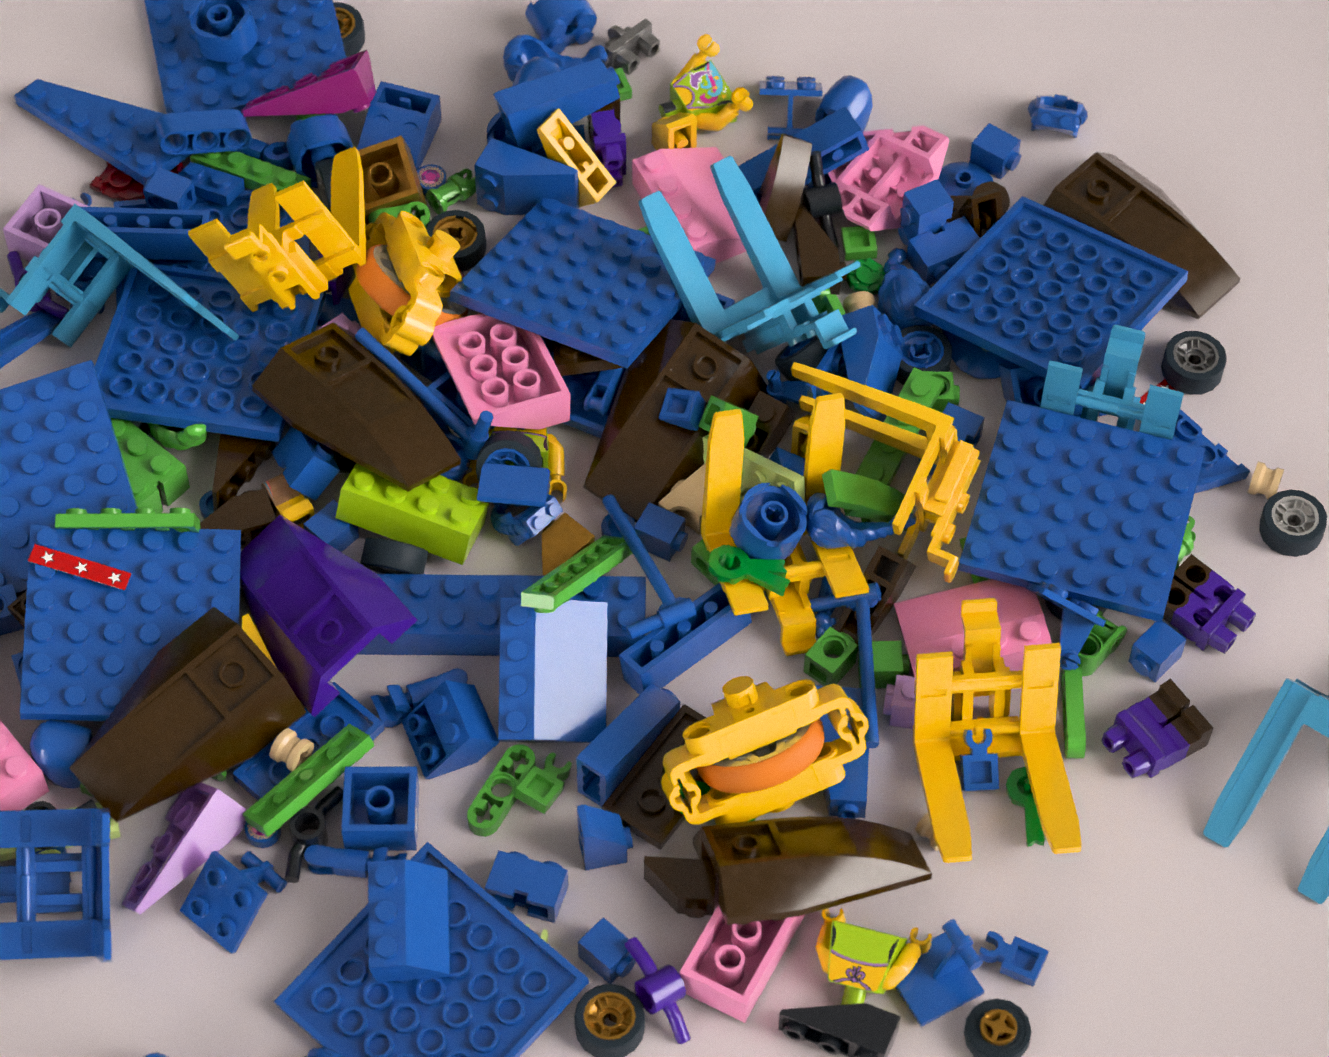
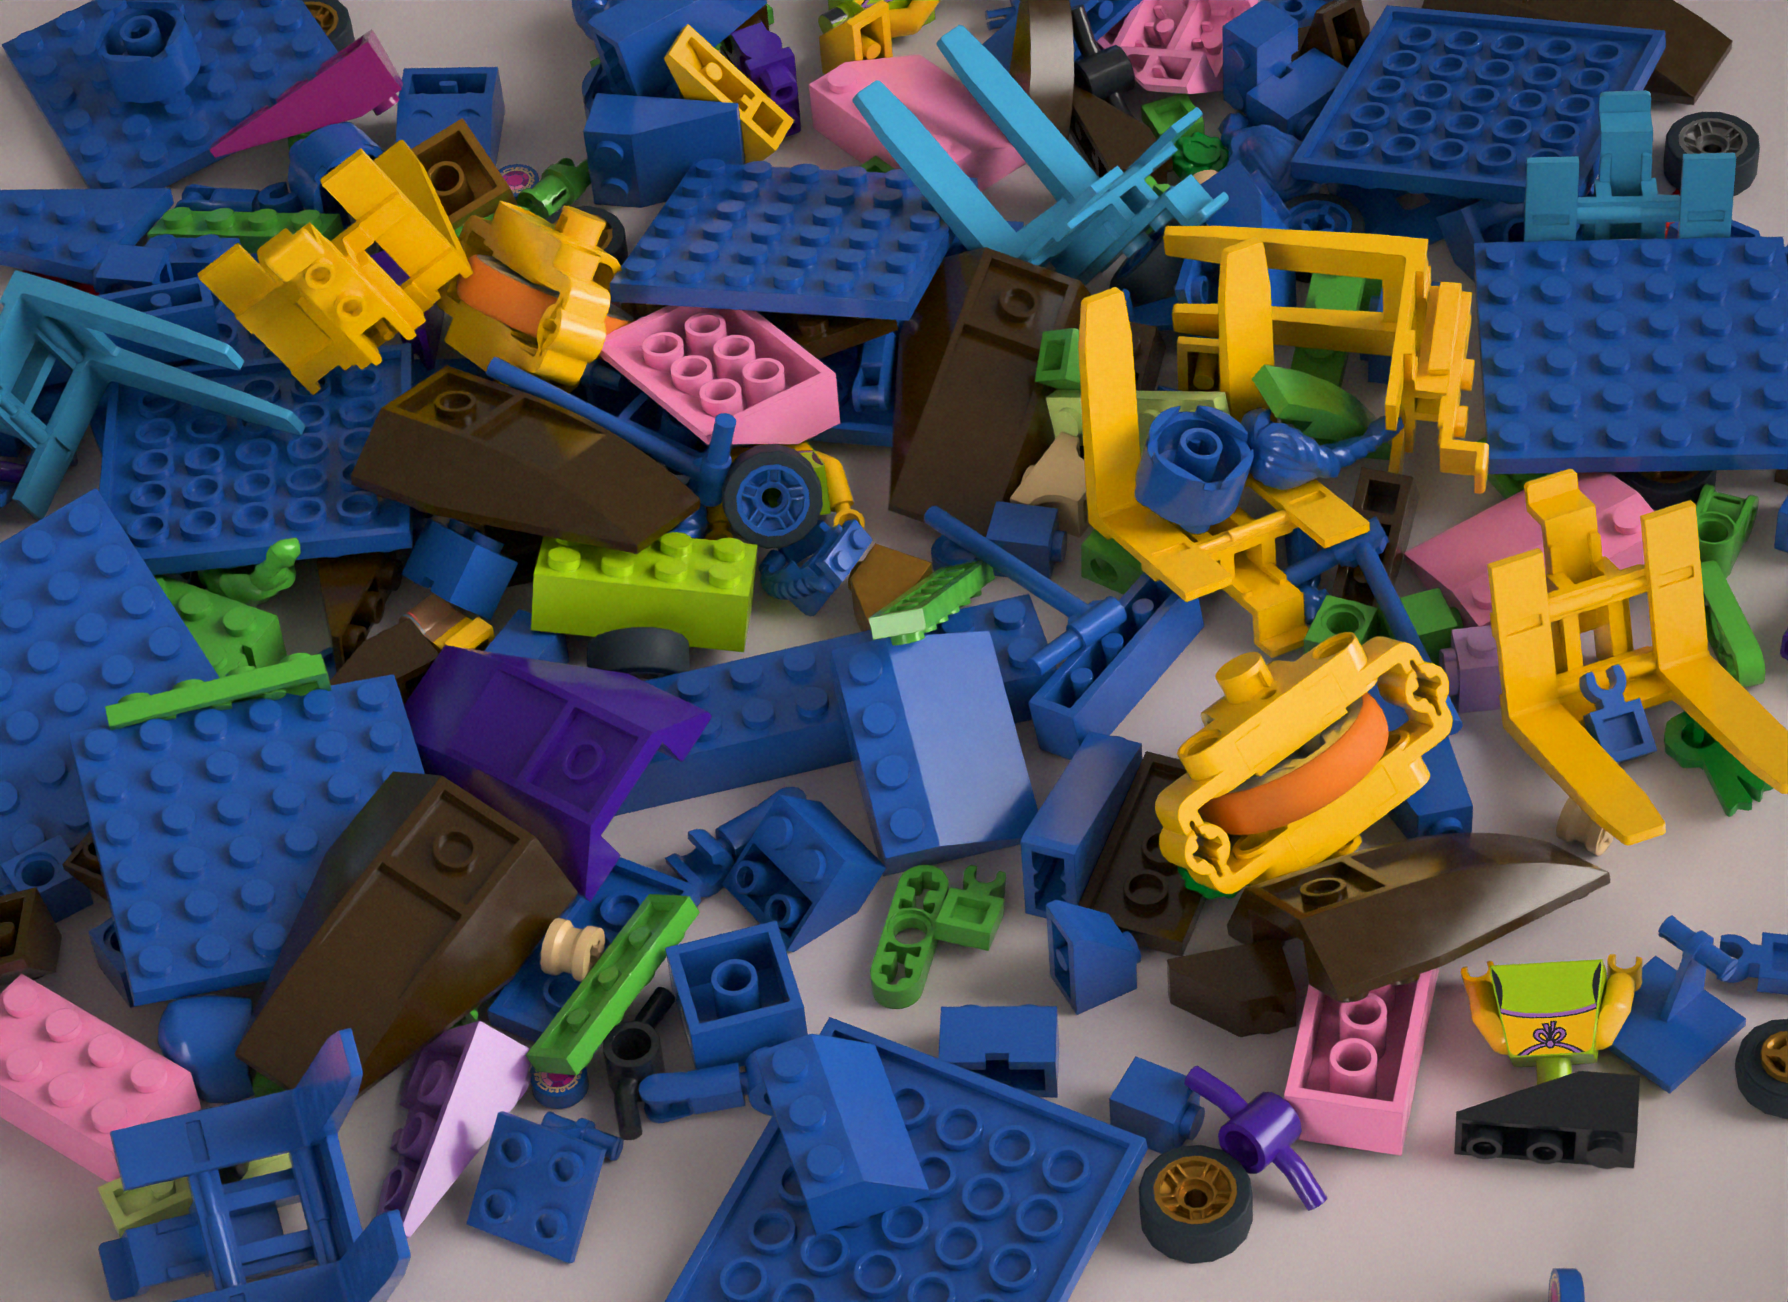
camera: 10 degrees left, 10 degrees down
red sticker [28,544,132,590] -> none
blue beam [155,109,252,155] -> none
blue slope [477,463,550,507] -> none
blue slope [659,388,706,431] -> none
green piece [708,545,790,596] -> none
blue plate [1025,581,1106,670] -> none

